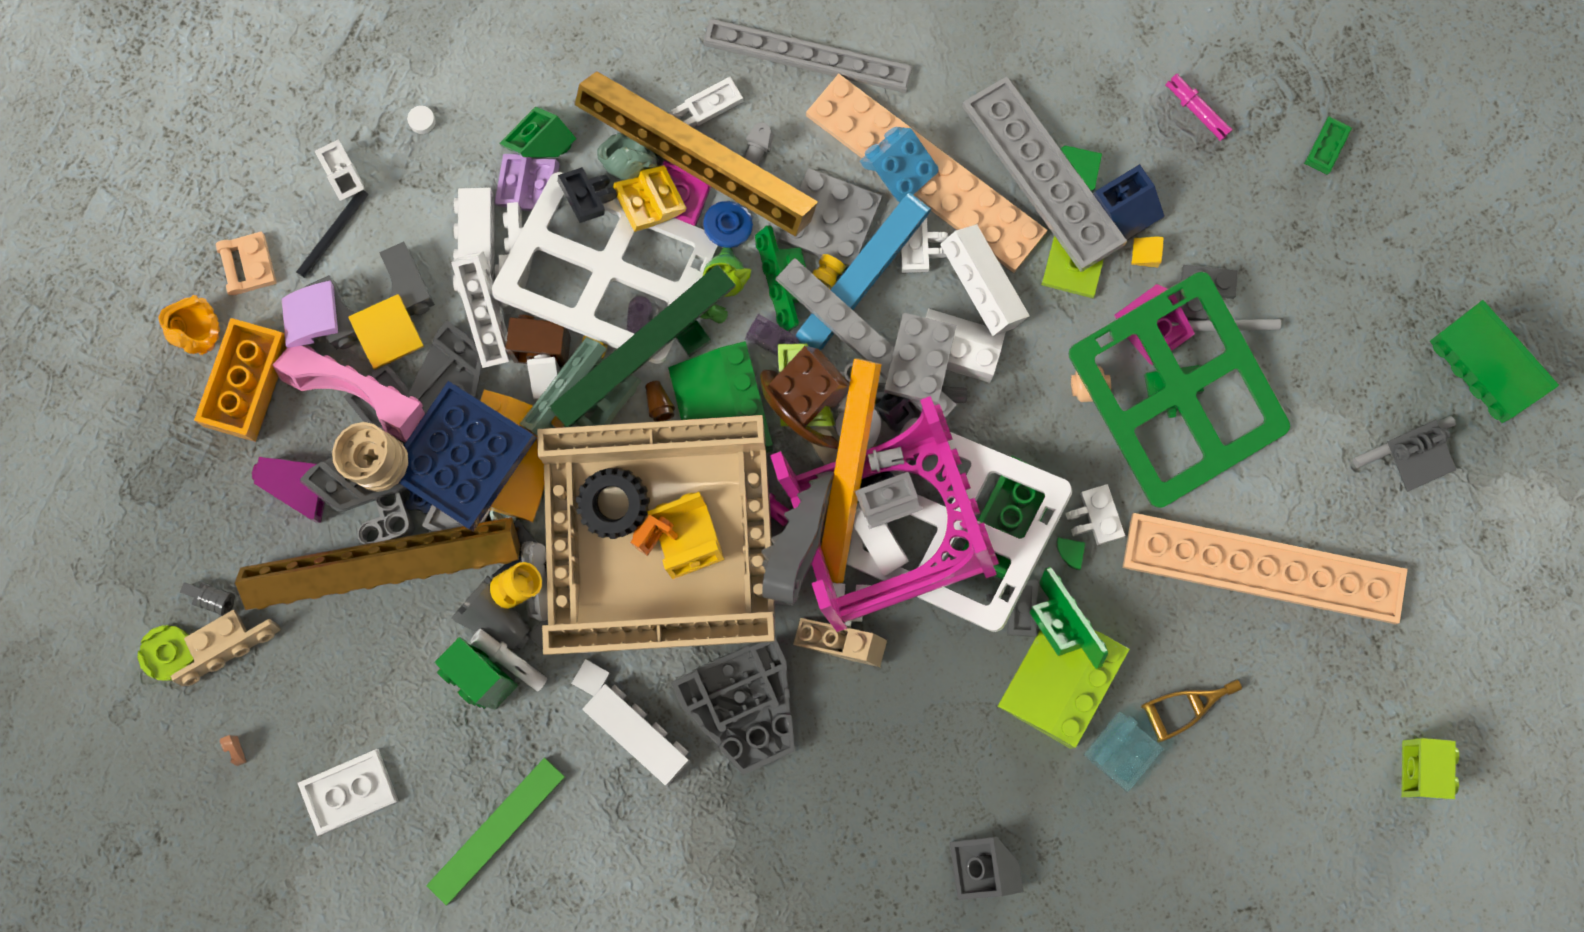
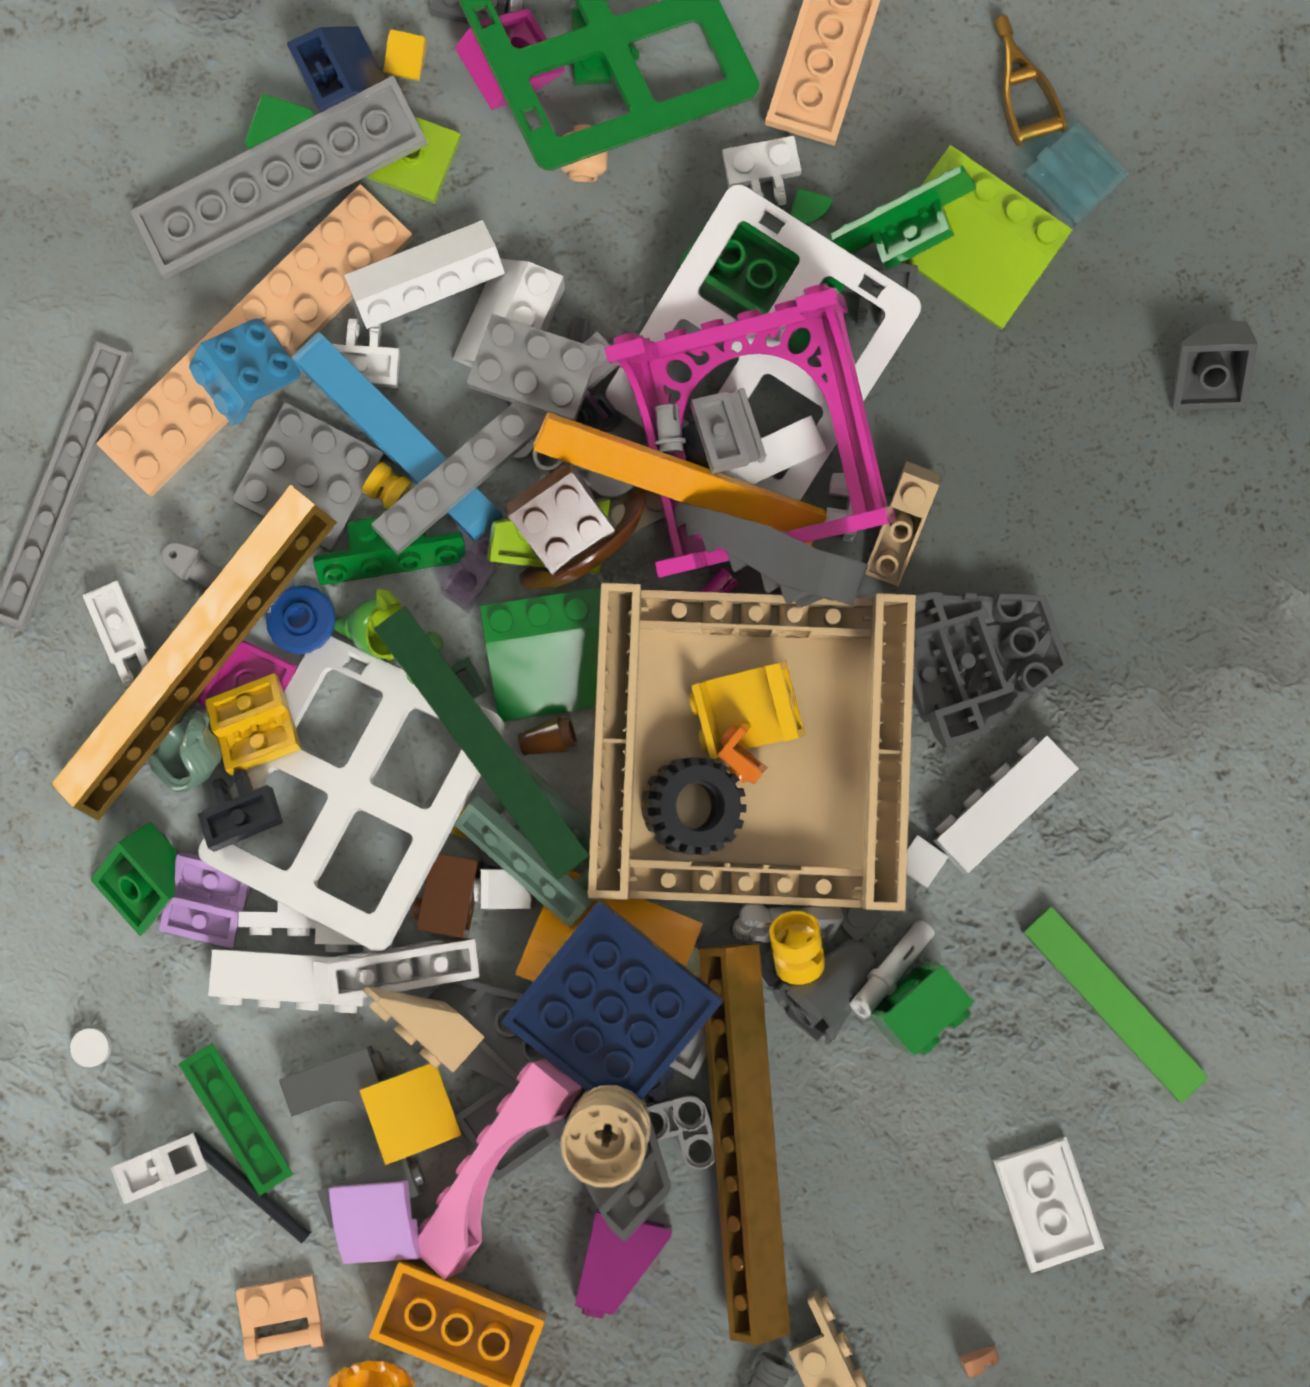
camera: 90 degrees left, 5 degrees up
clear purple leg [627,296,654,334] -> none
none -> green plate [178,1043,293,1196]
none -> tan slope [363,986,485,1073]

